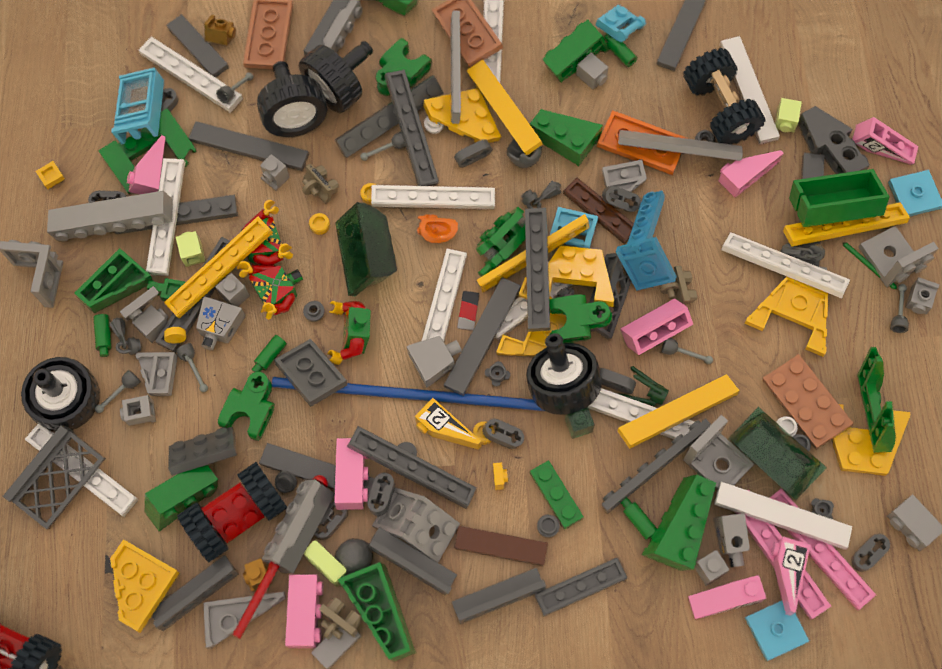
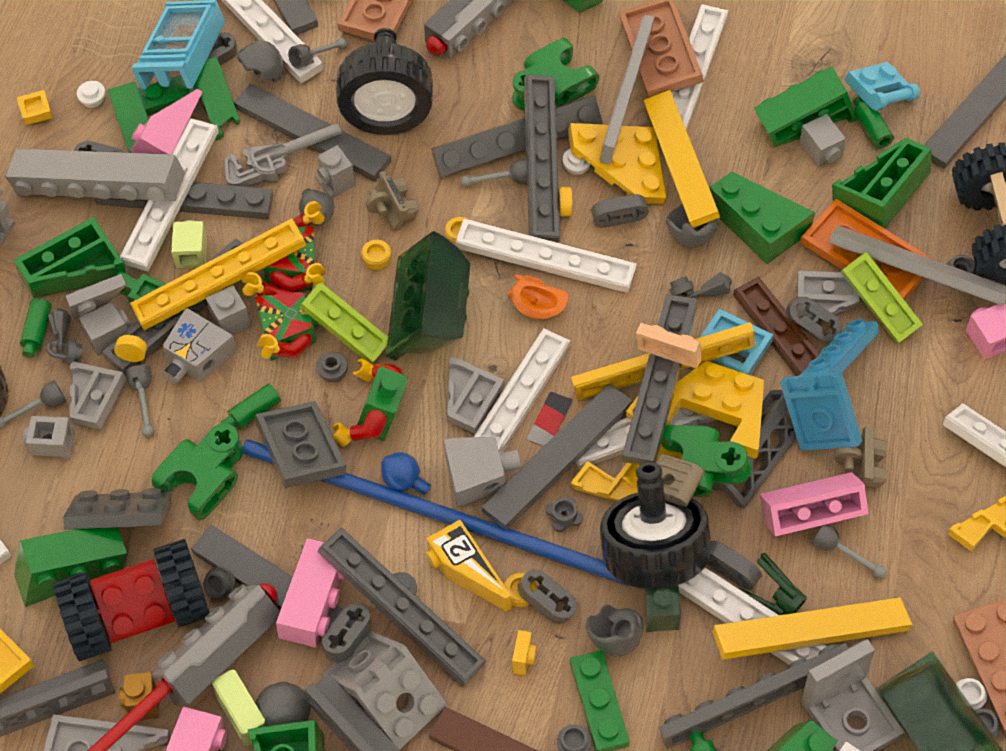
camera: 15 degrees right, 10 degrees down
black wheel [299,41,373,113] -> none
dark grey beam [314,501,348,540] -> none
green piece [476,207,526,277] -> none
none -> white plate [77,81,106,108]
none -> light grey piece [224,123,342,187]
none -> dark grey hair [237,40,284,82]
none -> dark grey piece [299,189,335,225]
none -> lime plate [300,282,391,363]
none -> blue piece [381,452,431,495]
none -> light grey wing [447,356,504,434]
none -> yellow tile [559,187,572,217]
none -> dark grey hair [586,604,644,657]
none -> light nougat plate [636,323,702,369]
none -> dark tan piece [655,454,705,507]
none -> green wedge [832,138,932,229]
none -> lime plate [840,252,923,344]

